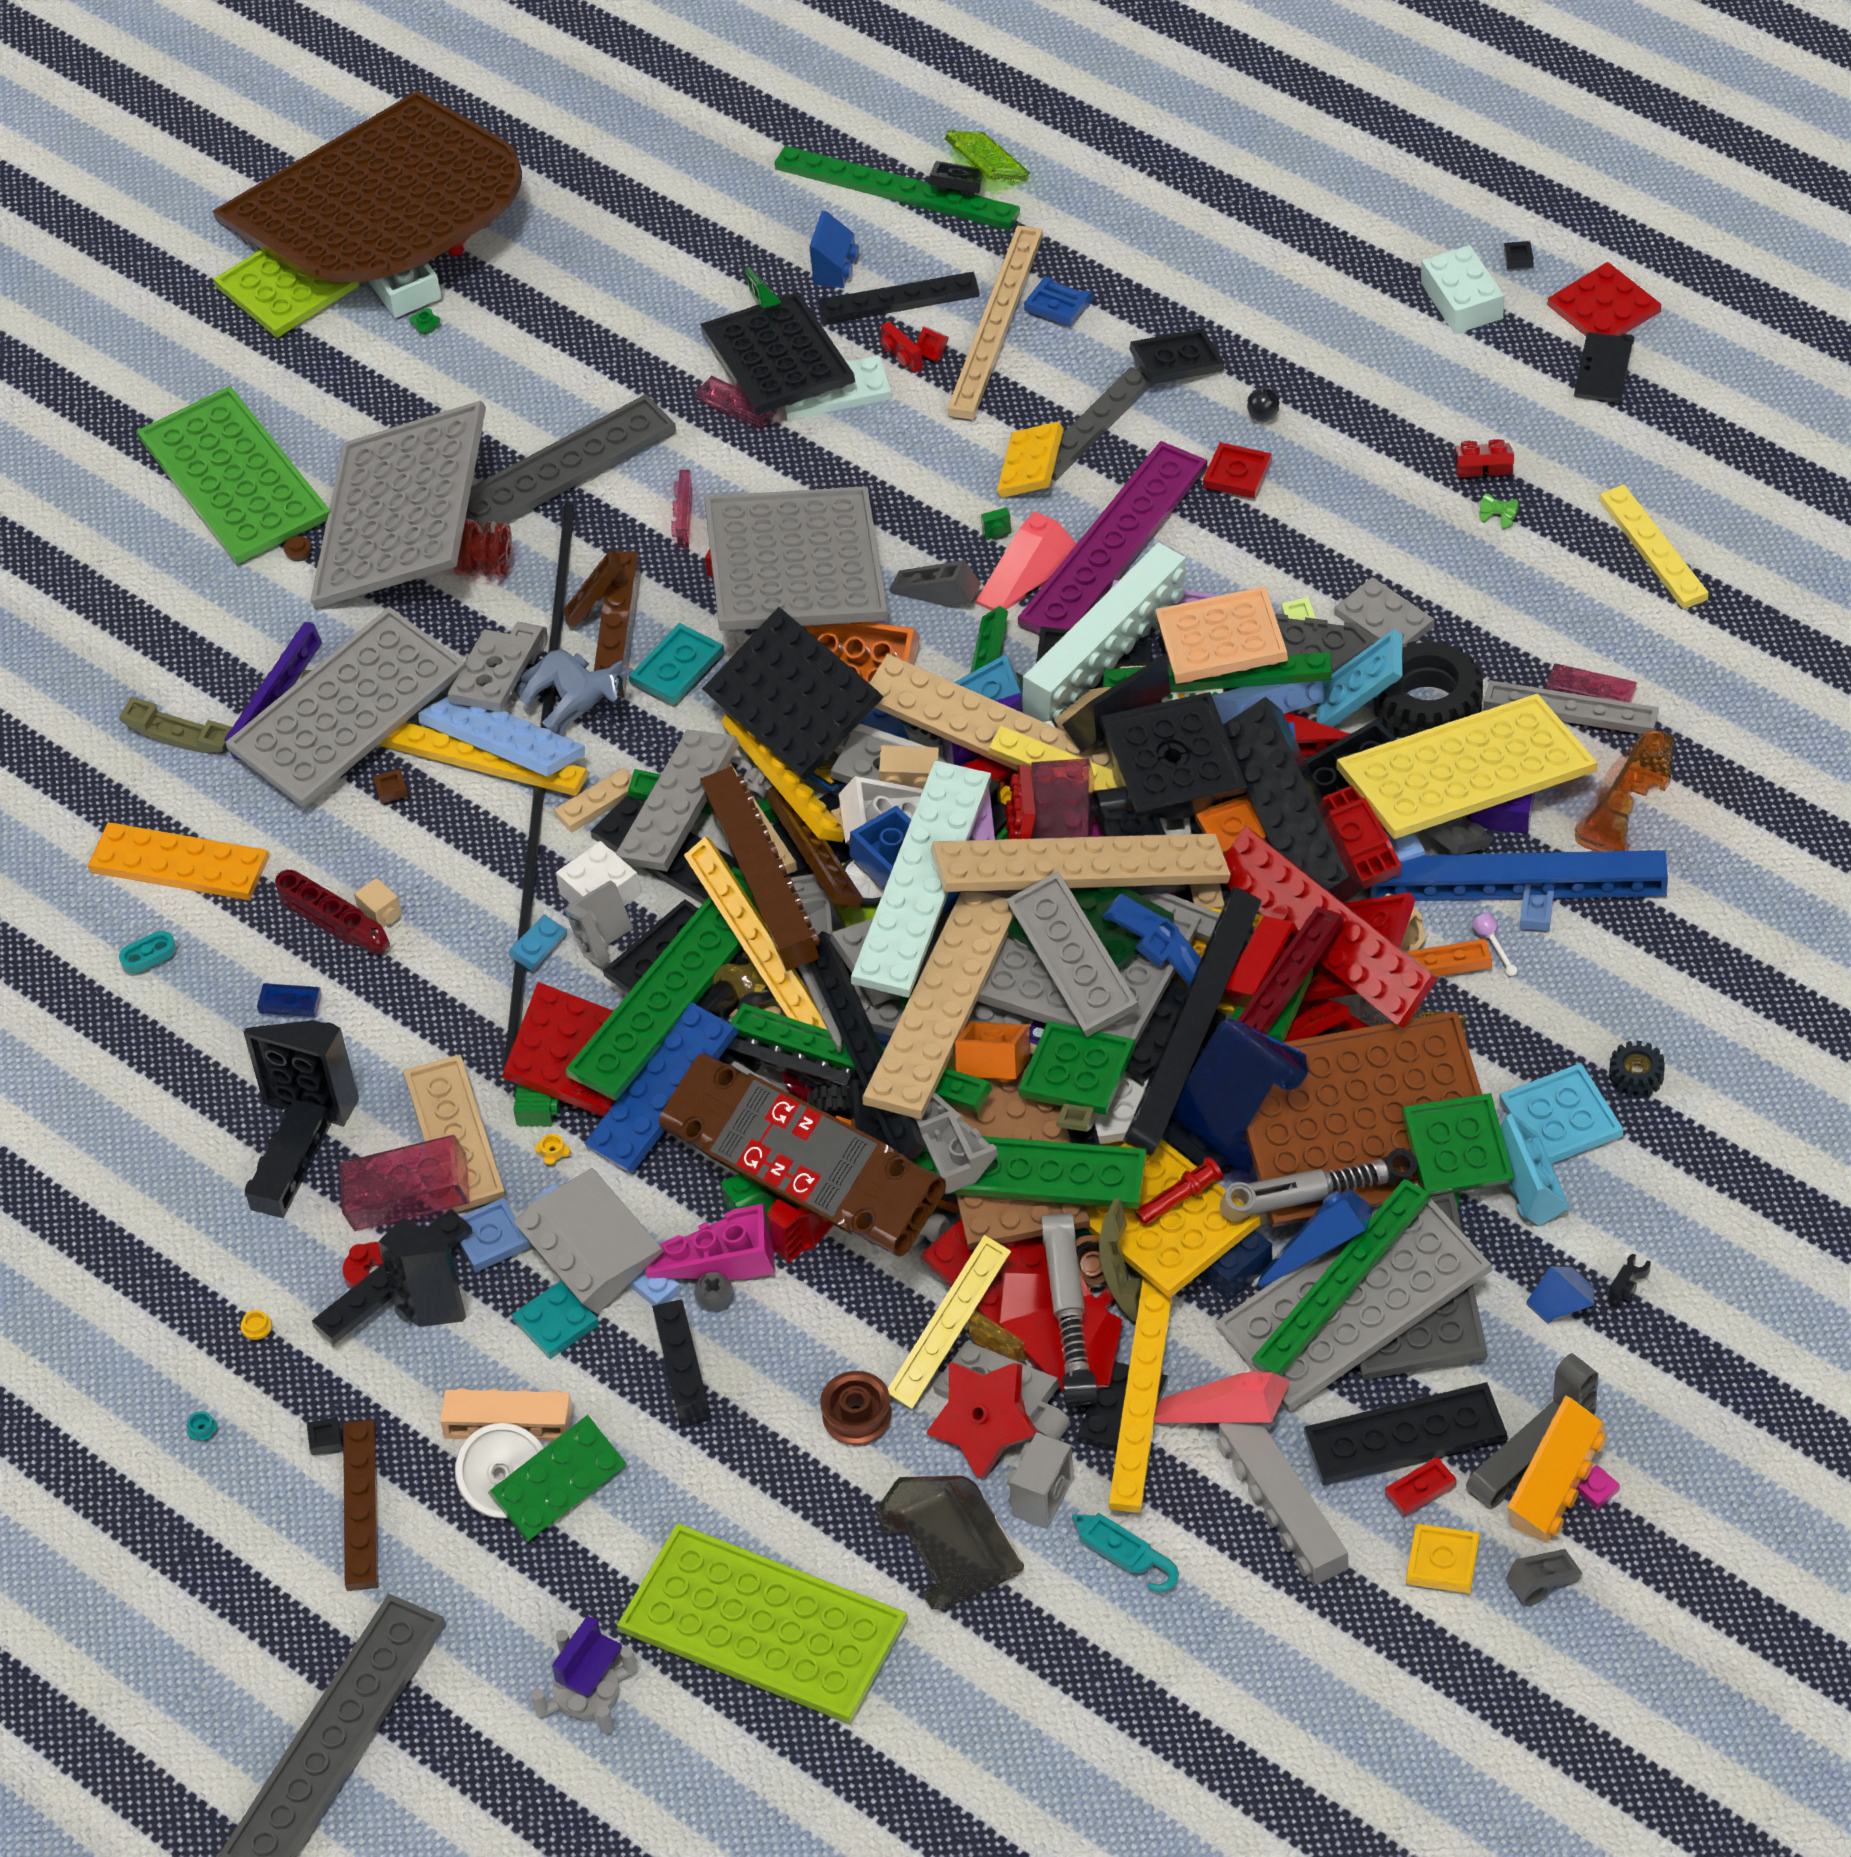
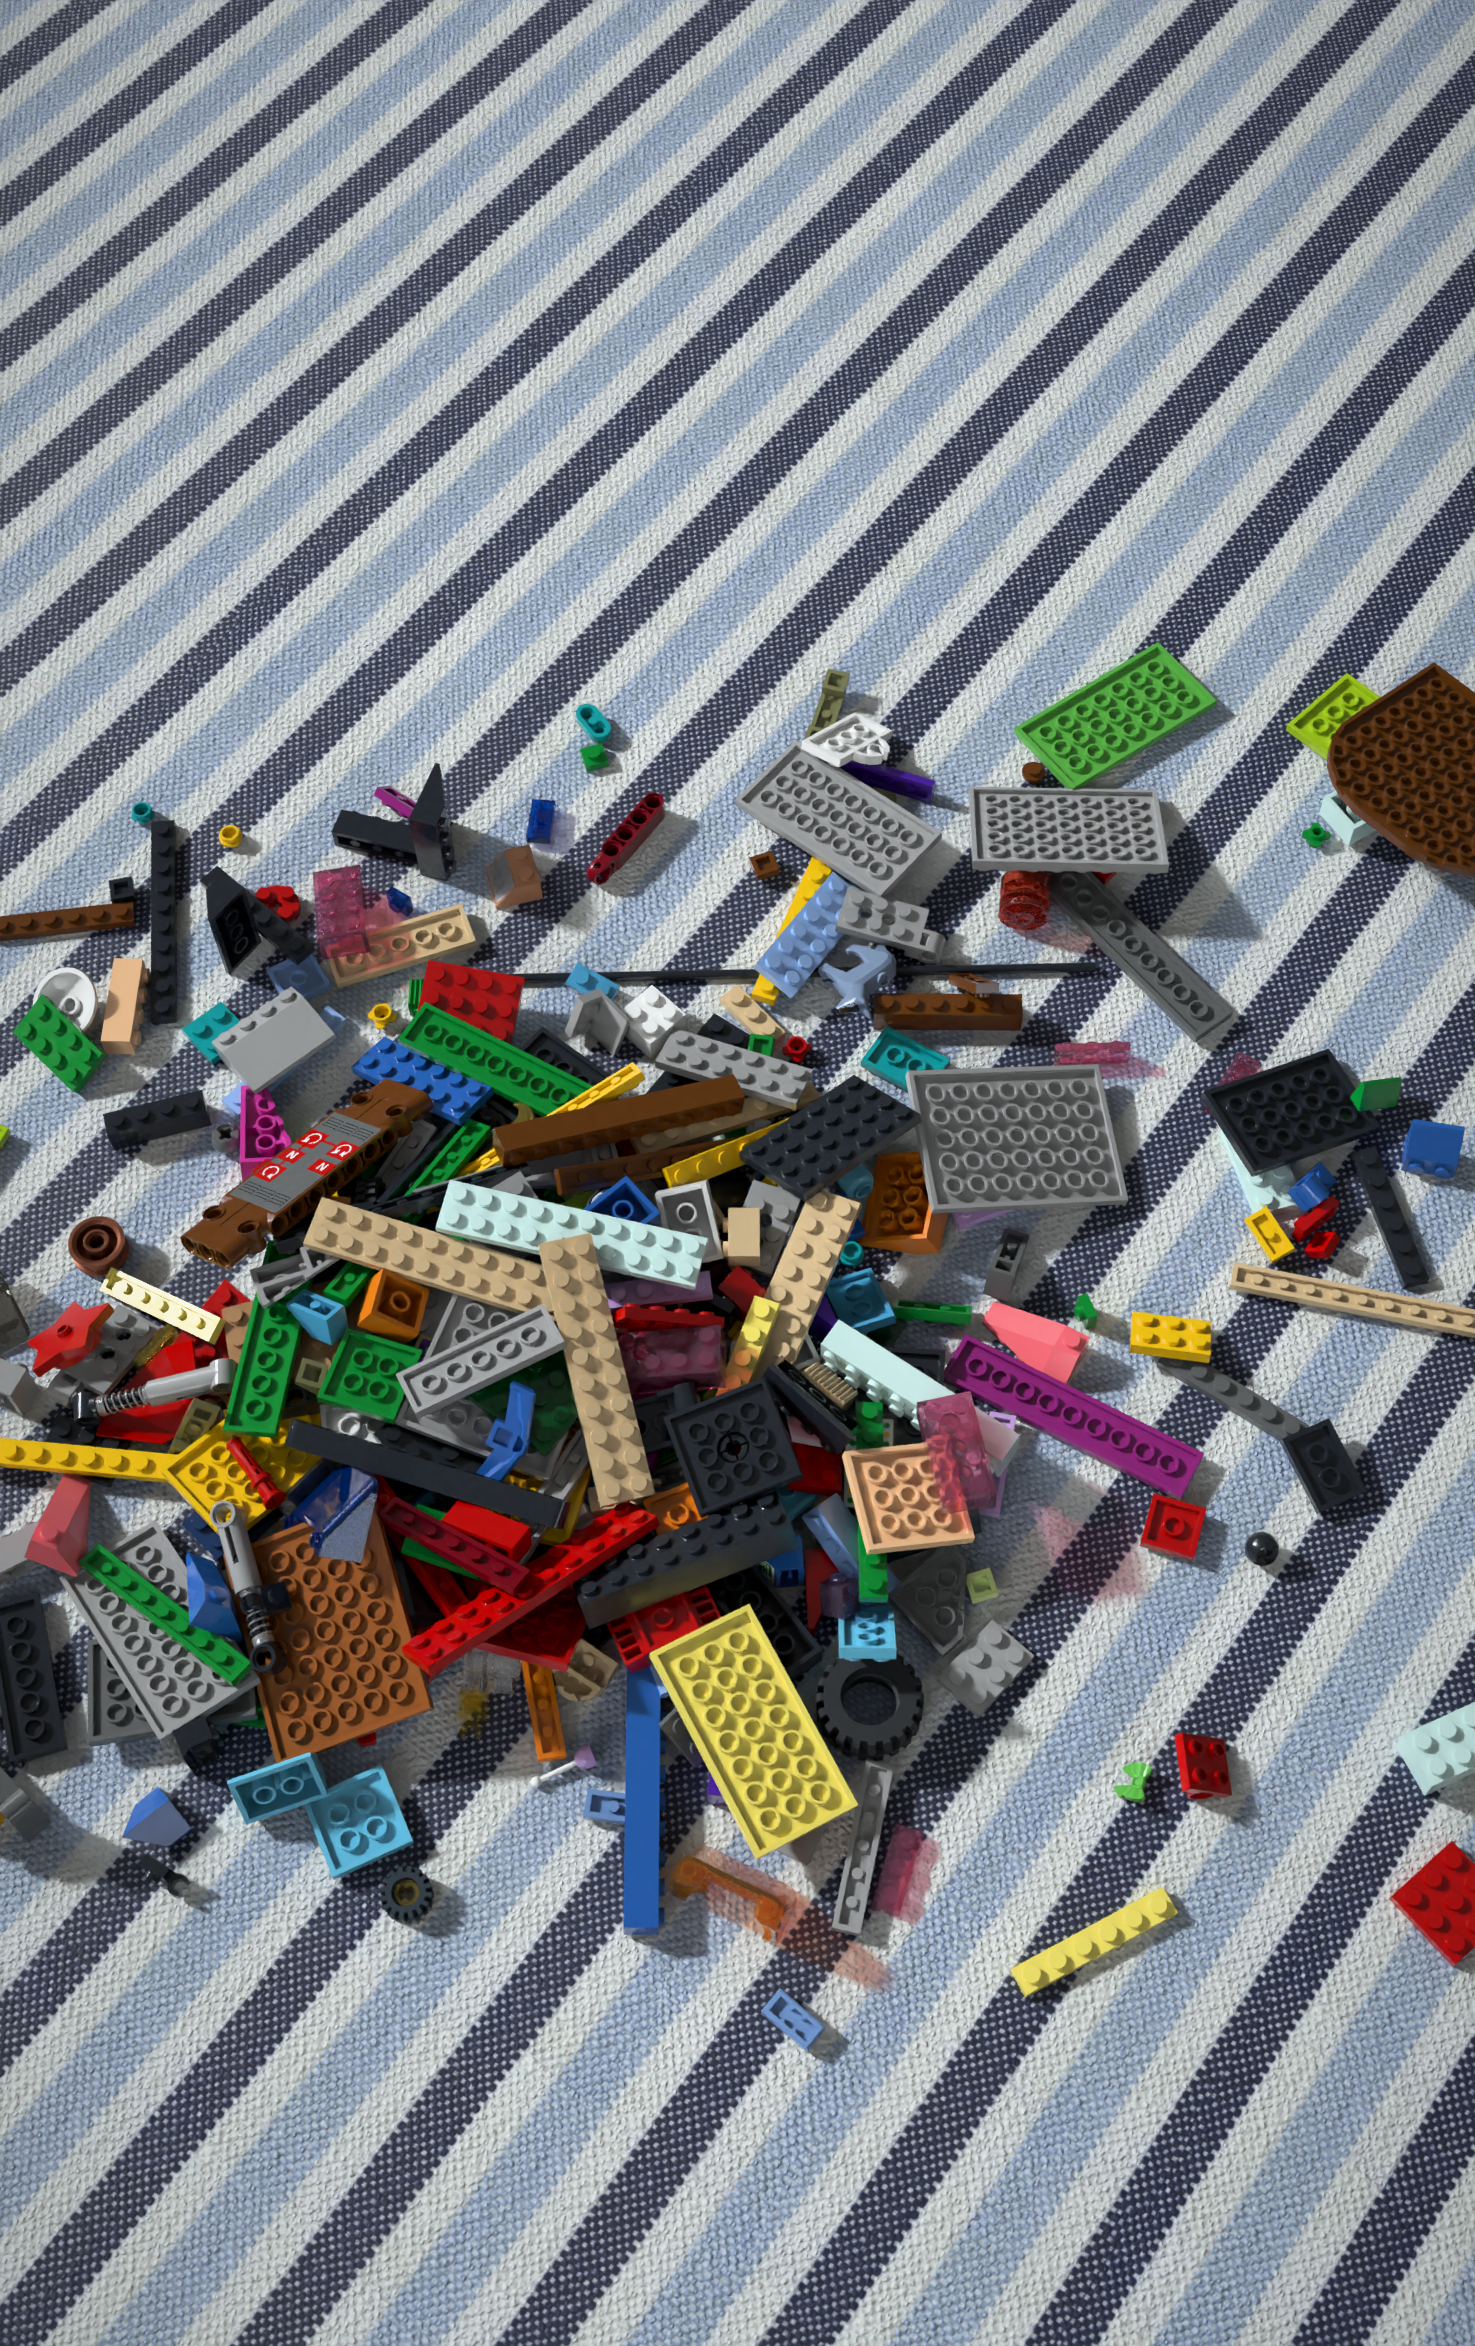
camera: 85 degrees right, 10 degrees up
light orange plate [88,822,269,901] -> none
tan brick [354,877,402,928] -> none
blue plate [1024,276,1093,327] -> none
green plate [1401,1093,1514,1196] -> none
black door [1574,332,1635,405] -> none
none -> black plate [151,820,177,1025]
none -> black window [172,1716,226,1775]
none -> black plate [240,1581,293,1616]
none -> dark azure slope [286,1289,349,1345]
none -> magenta plate [374,786,416,819]
none -> clear blue plate [386,886,413,917]
none -> nougat slope [486,844,543,909]
none -> green plate [579,743,609,772]
none -> medium blue plate [761,1988,826,2053]
none -> red plate [782,1036,812,1063]
none -> white plate [801,712,893,767]
none -> clear purple brick [819,1573,860,1620]
none -> clear pink brick [916,1391,997,1516]
none -> yellow plate [1244,1206,1295,1264]
none -> blue plate [1287,1162,1337,1212]

